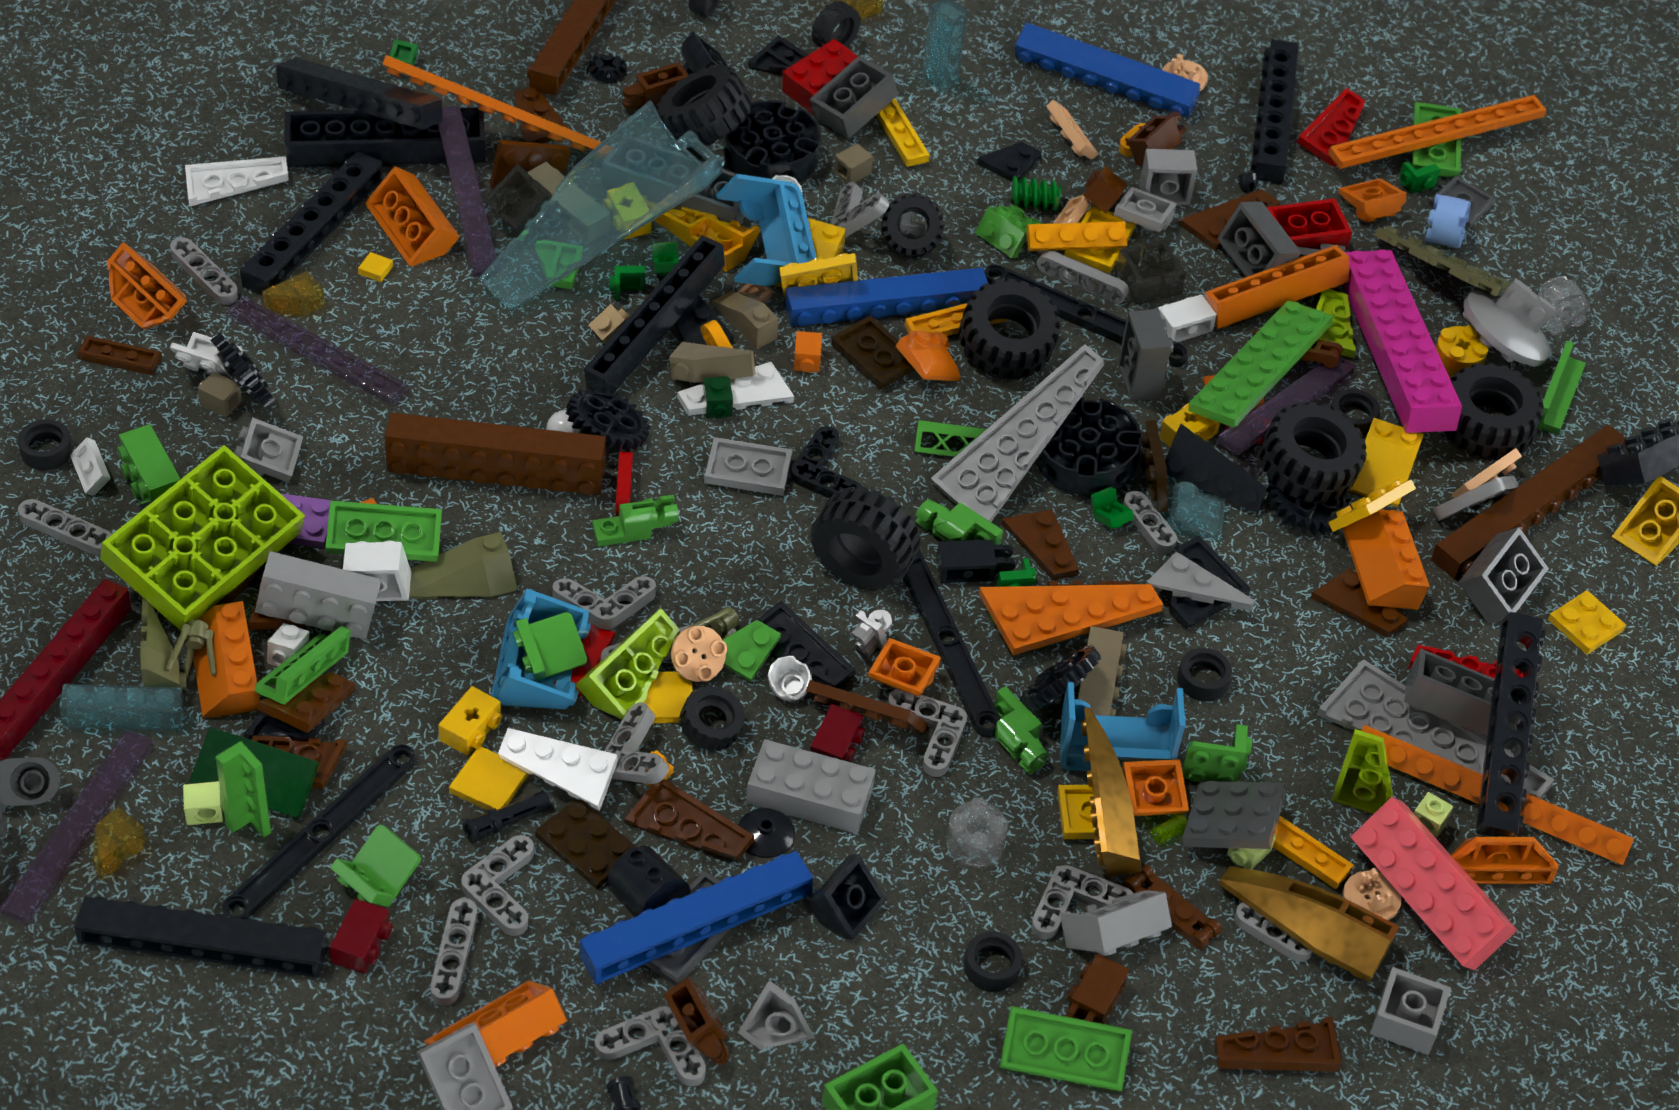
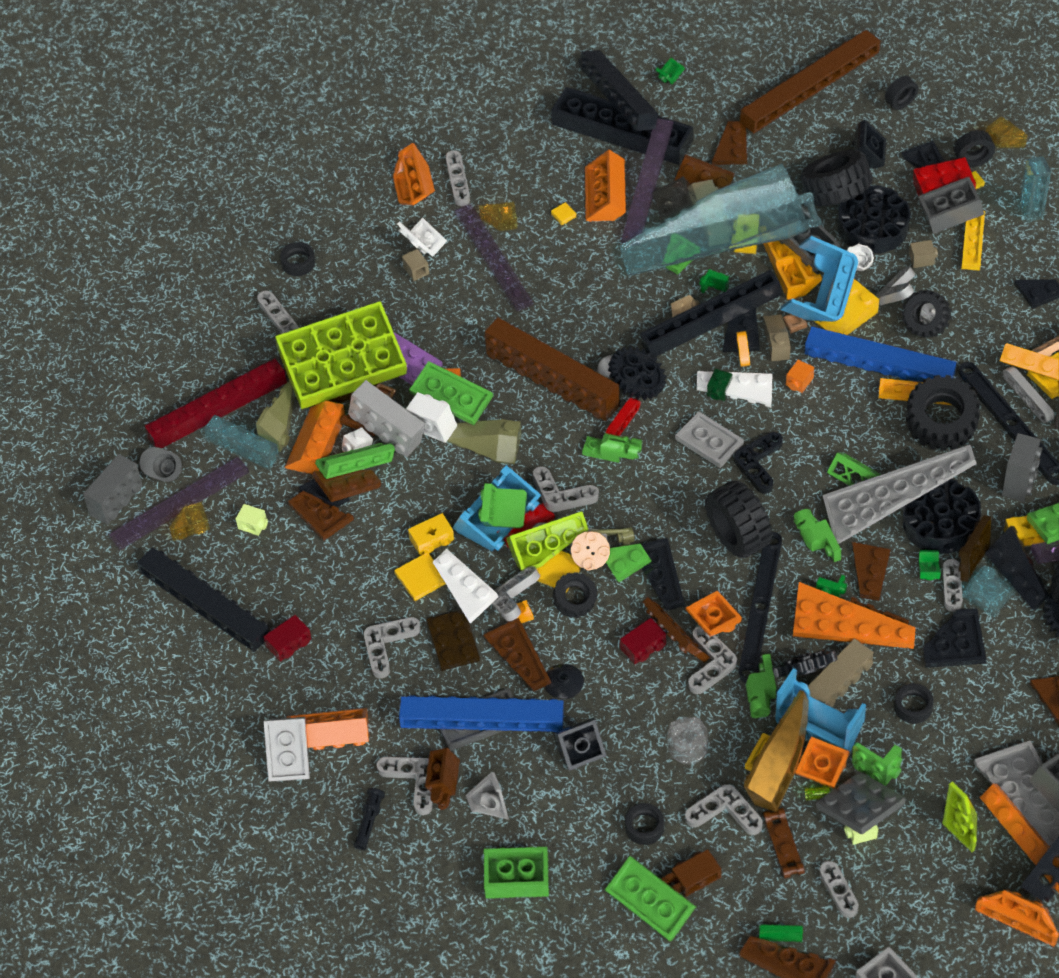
camera: 40 degrees right, 5 degrees up
white plate [70,437,111,496] -> none
reddish brown tile [77,335,162,375] -> none
bright green brick [117,424,181,504] -> none
olive plant [166,620,216,679] -> none
white wing [185,157,289,207] -> none
dark green tile [189,727,320,819] -> none
black gear [210,333,275,408] -> none
bright green fence [215,741,271,837] -> none
black beam [222,744,415,920] -> none
light grey plate [234,417,303,483] -> none
black brick [240,151,383,299] -> none
bright green bracket [330,825,421,907] -> none
orange plate [382,55,613,160] -> none
light grey beam [431,898,477,1006] -> none
black pin [462,790,551,844] -> none
black gear [589,53,627,82] -> none
black brick [607,845,691,917] -> none
reddish brown hinge [623,62,688,111] -> none
green bracket [652,242,679,277] -> none
dark tan slope [669,342,756,383] -> none
light grey brick [746,739,876,834] -> none
white hair [768,656,812,702] -> none
yellow plate [779,253,858,300] -> none
dark brown plate [831,315,915,389] -> none
light grey hips [851,609,892,657] -> none
orange slope [896,330,961,381] -> none
black hinge [936,539,1016,583] -> none
bright green bracket [975,205,1042,258] -> none
green piece [1010,176,1062,211] -> none
light grey wedge [1060,890,1172,956] -> none
light grey wing [1146,552,1255,611] -> none
pearl gold wedge [1218,866,1400,982] -> none
light orange plate [1273,816,1354,889] -> none
light nougat plate [1342,868,1402,920] -> none
coral brick [1350,797,1517,970] -> none
yellowish green brick [1414,792,1454,839] -> none
none -> green tile [759,925,803,942]

